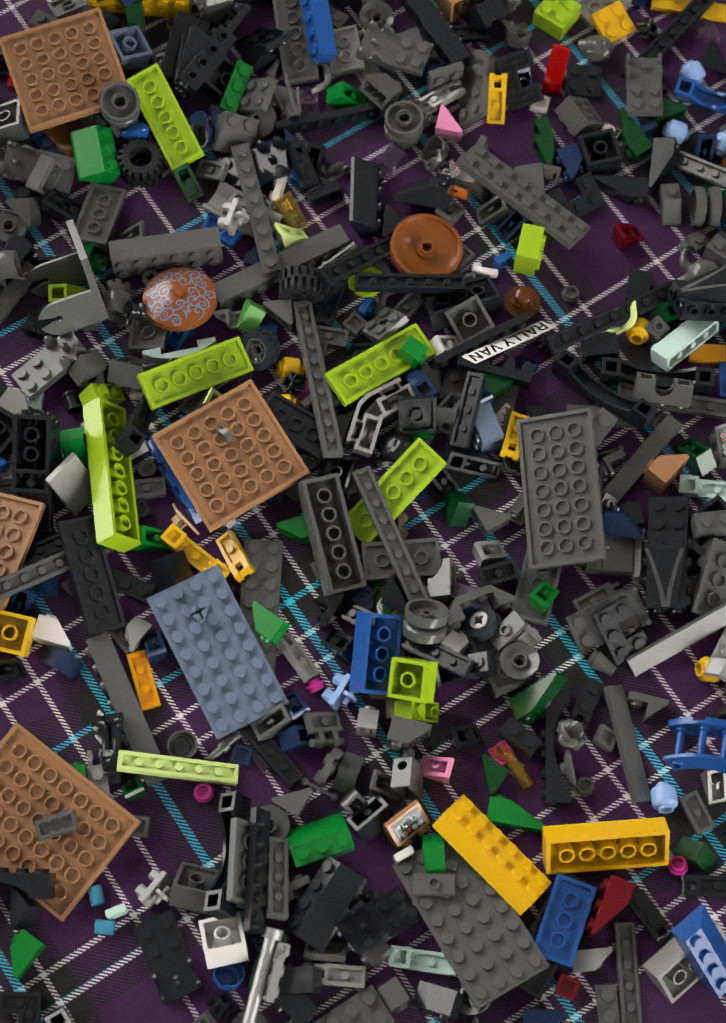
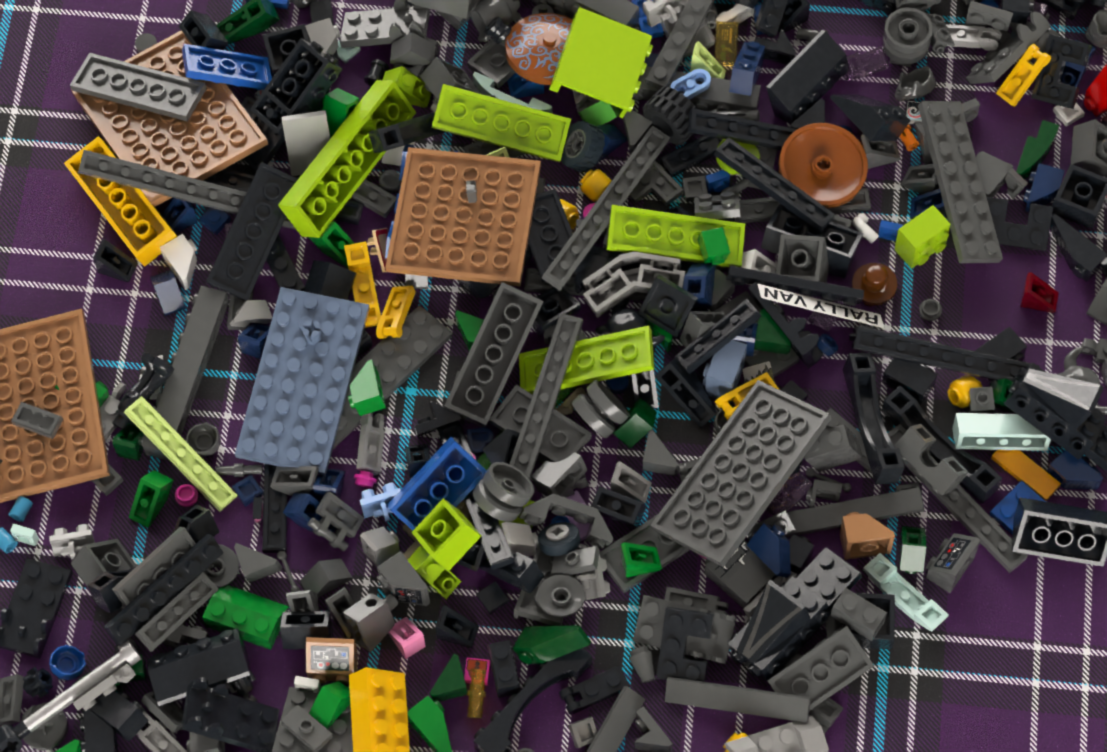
camera: 45 degrees right, 5 degrees down
light orange tile [126,649,161,712] -> none
white brick [199,912,249,969] -> none
black gear [282,372,305,396] -> none
dark grey plate [313,747,345,787] -> none
bright pink slope [435,105,463,142] -> none
dark grey hair [556,719,586,750] -> none
dark grey dish [560,748,577,788] -> none
yellowish green animal [604,301,637,335] -> none
none -> green slope [128,470,173,528]
none -> black tile [476,581,509,615]
none -> lime panel [549,7,653,118]
none -> dark grey wheel [572,380,630,439]
none -> light blue plate [670,69,711,99]
none -> dark blue brick [729,41,766,96]

